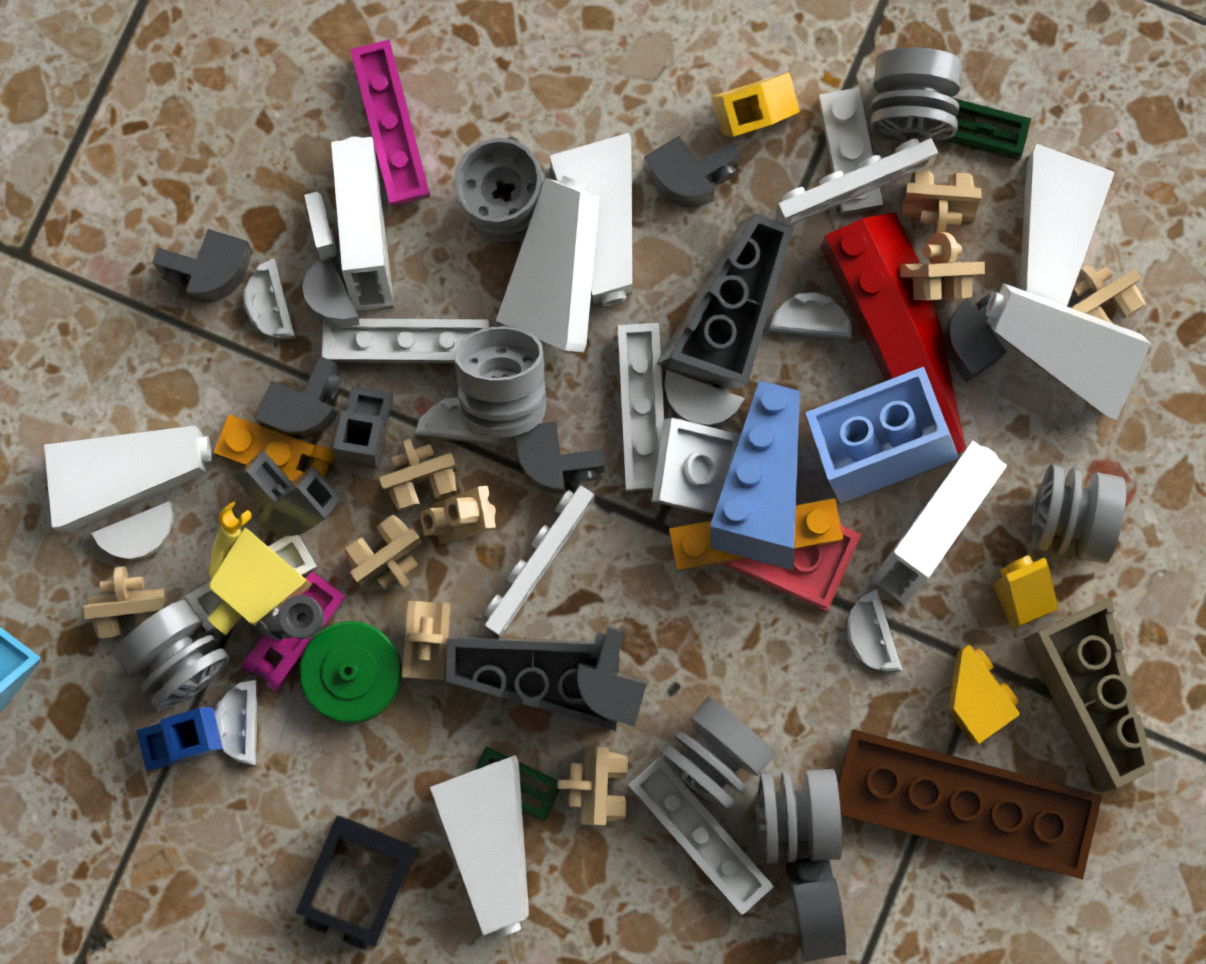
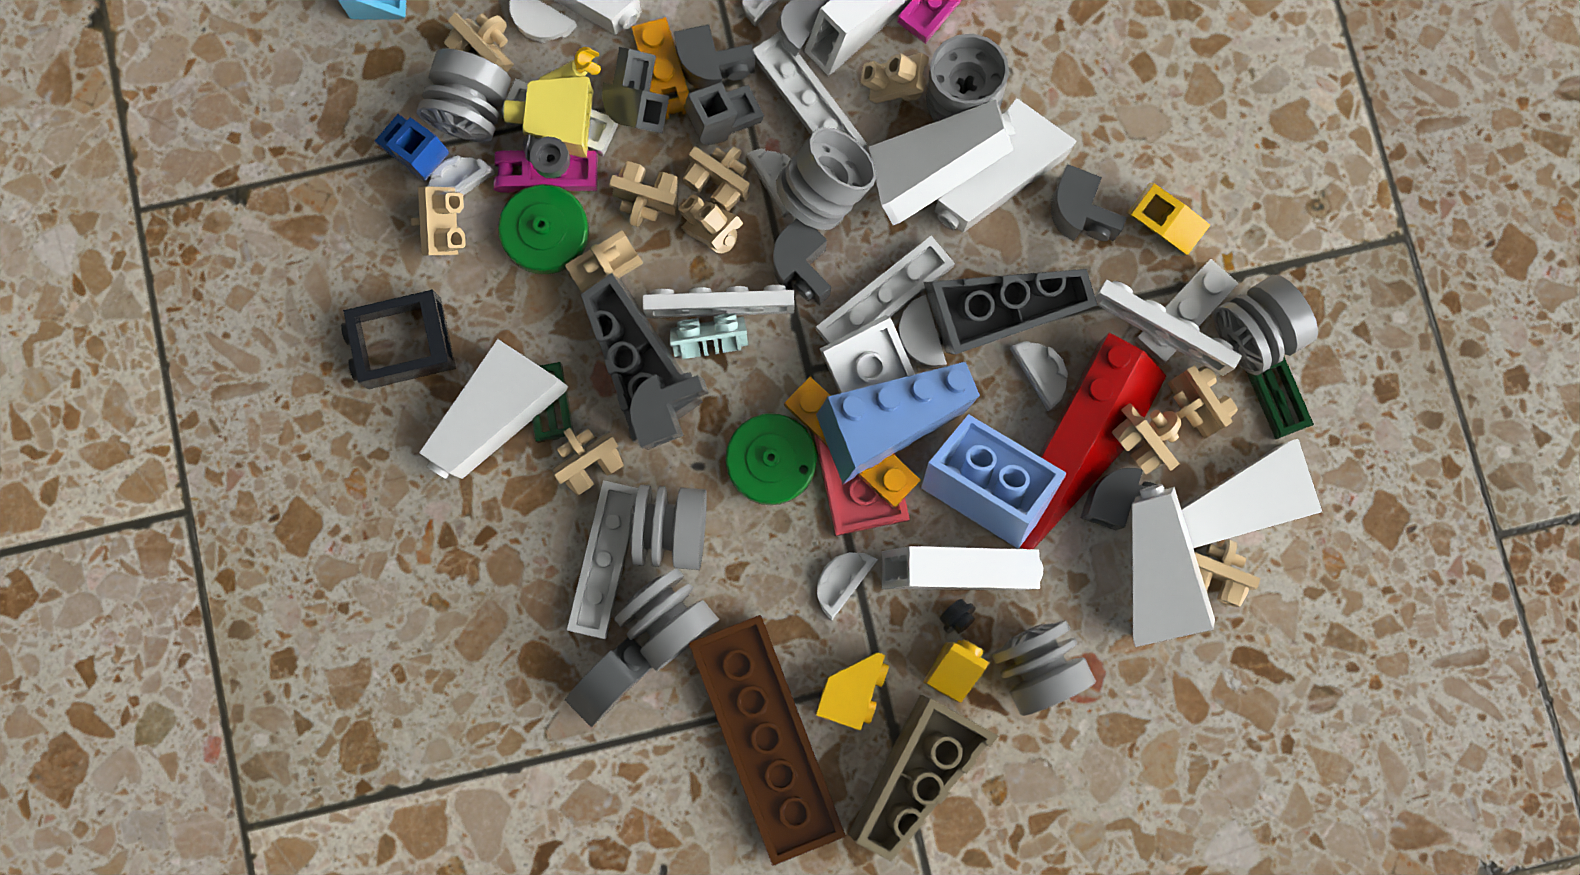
camera: 50 degrees right, 0 degrees up
none -> tan hips [411,187,466,255]
none -> light aqua hinge [670,313,748,359]
none -> green wheel [725,413,817,505]
none -> tan hips [861,53,929,104]
none -> black plate [939,599,976,634]

